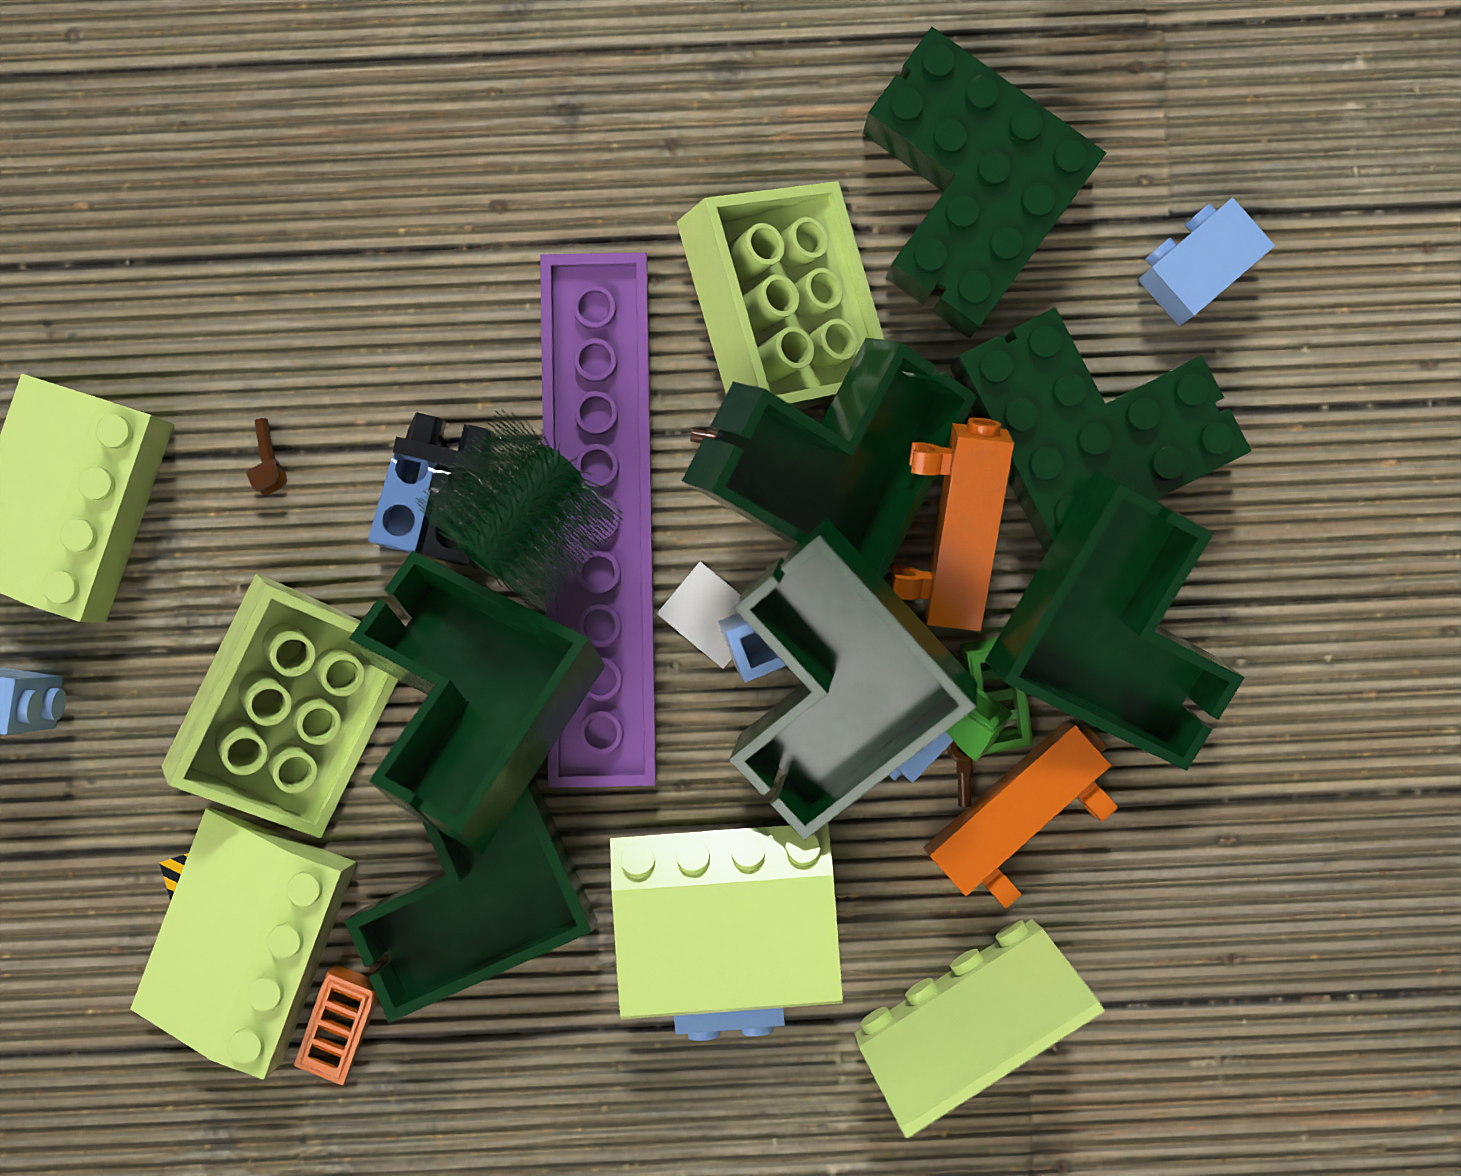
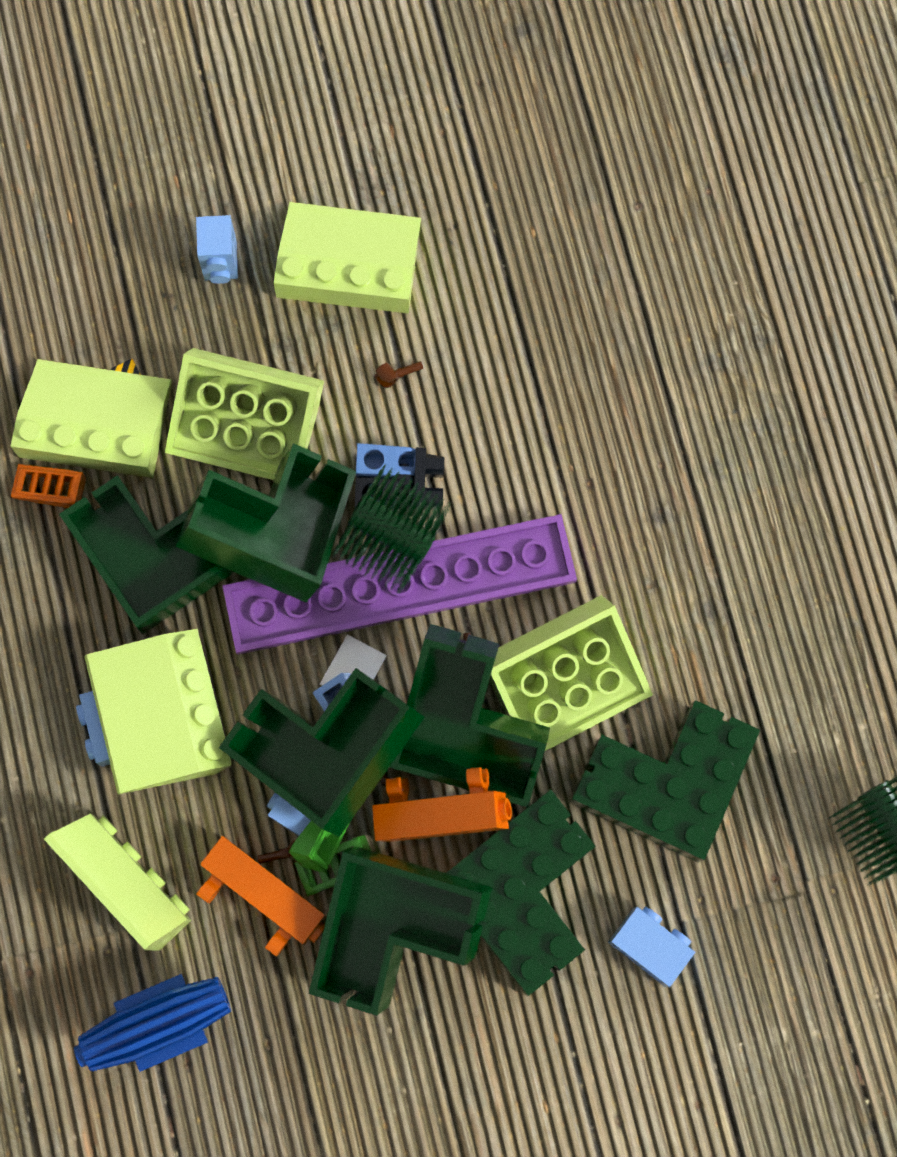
camera: 75 degrees right, 10 degrees down
none -> blue plate [74,974,231,1072]

